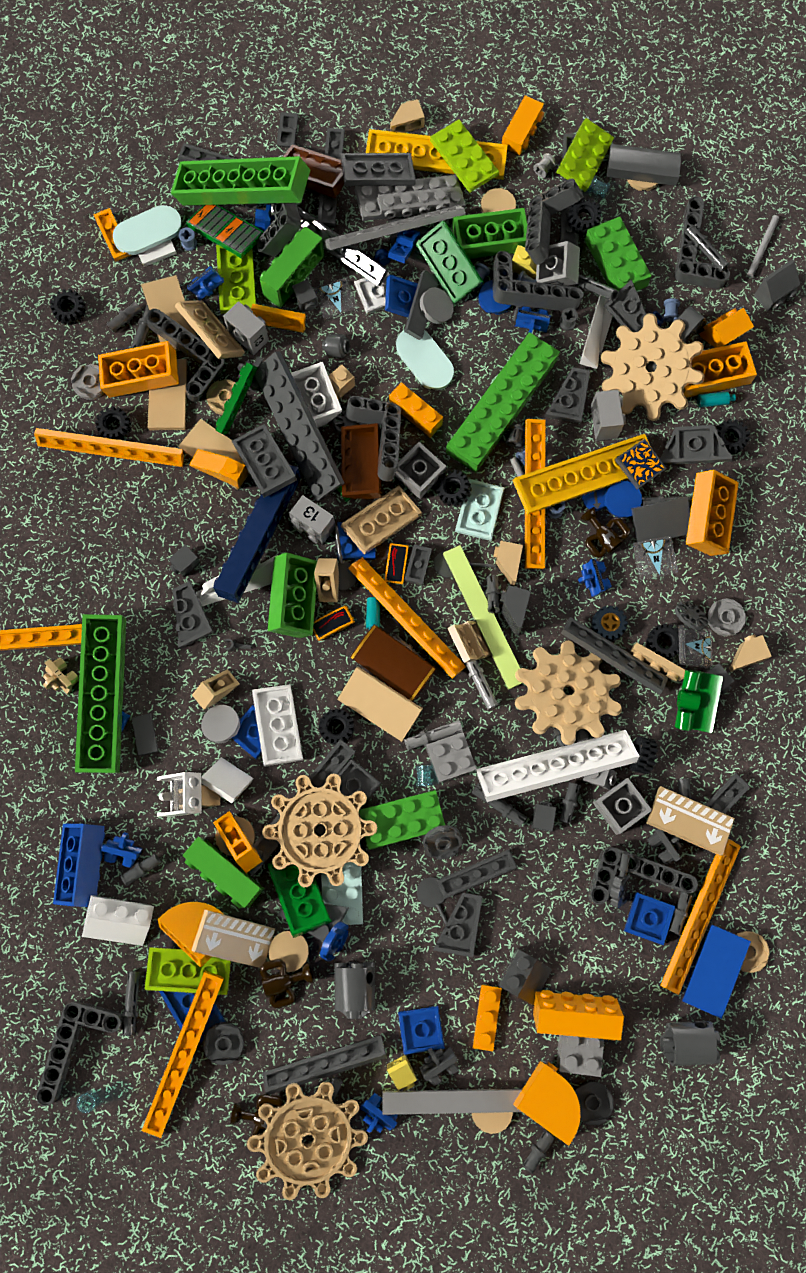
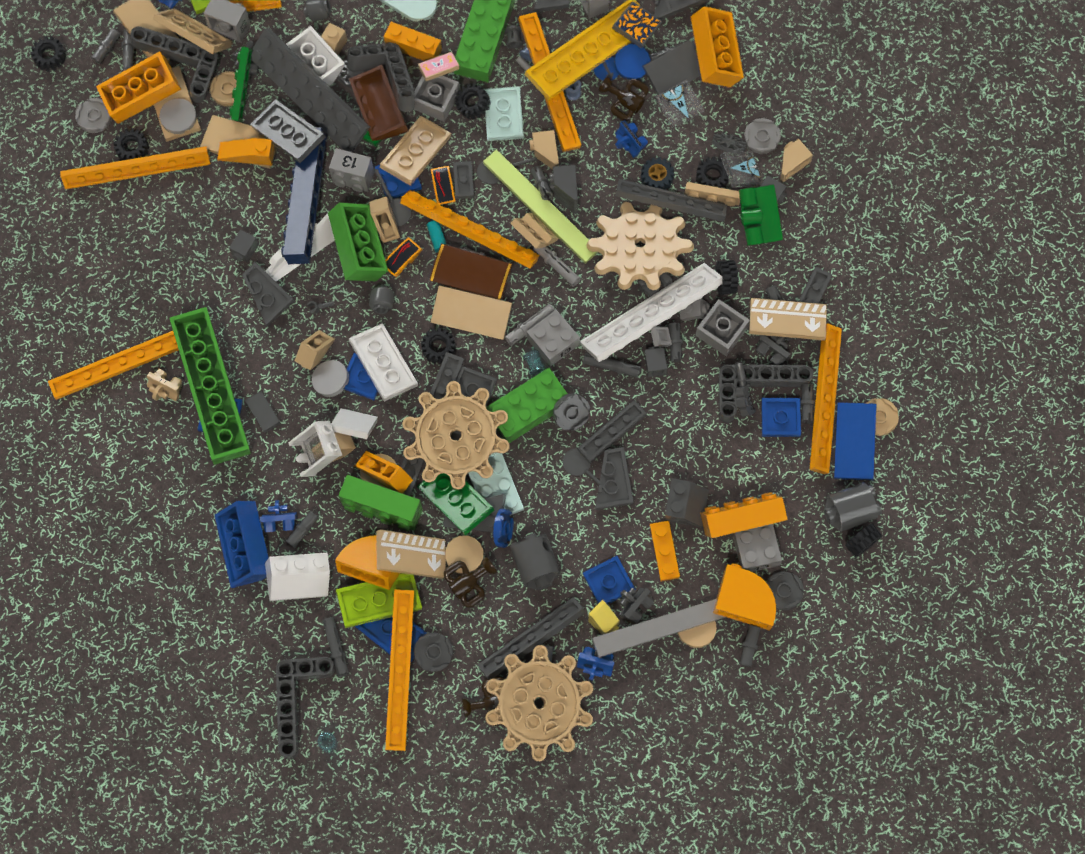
camera: 15 degrees left, 5 degrees down
none -> light grey tile [159,98,197,134]
none -> dark grey head [369,285,394,314]
none -> tile [418,52,459,81]
none -> light grey tile [651,327,672,347]
none -> black tyre [845,523,883,558]

